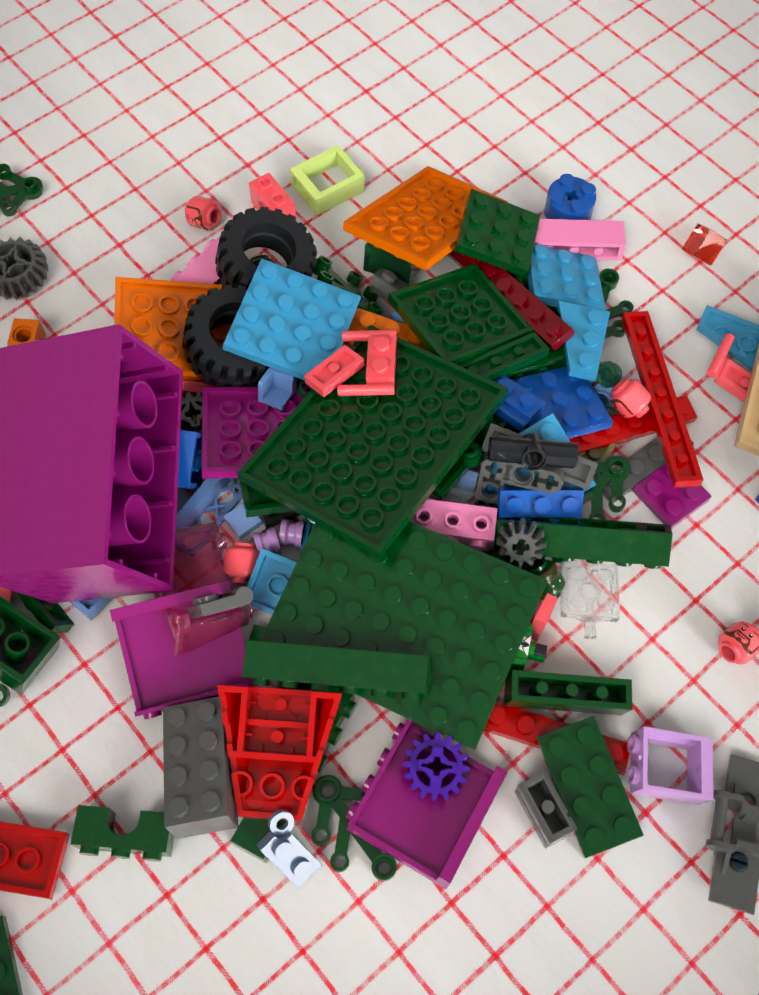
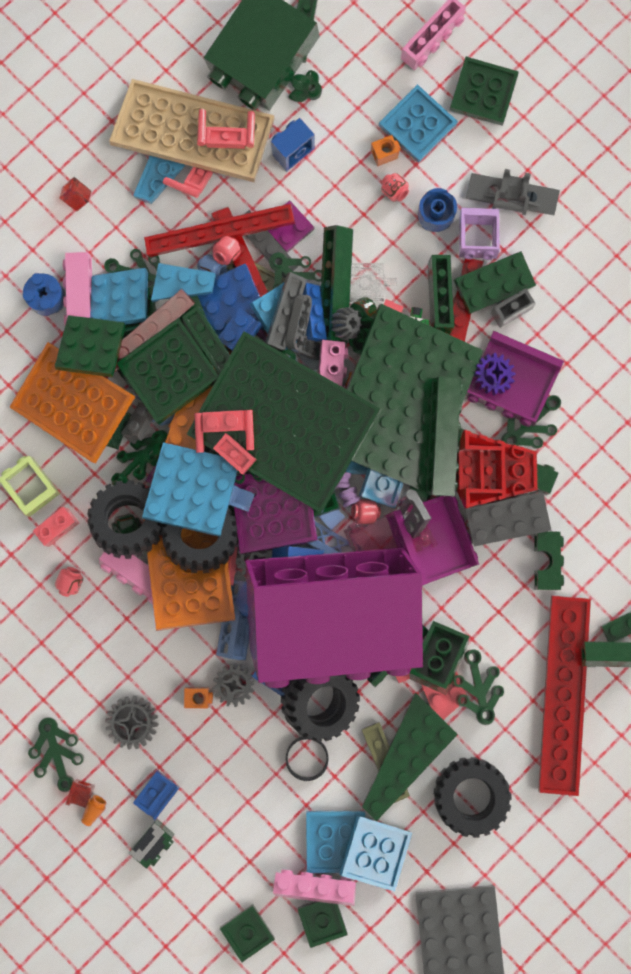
camera: 90 degrees left, 20 degrees up
hinge [256,809,322,889] -> none
black piece [488,433,579,471] -> none
clear green plate [597,361,622,388] -> none
none -> blue brick [417,188,457,232]

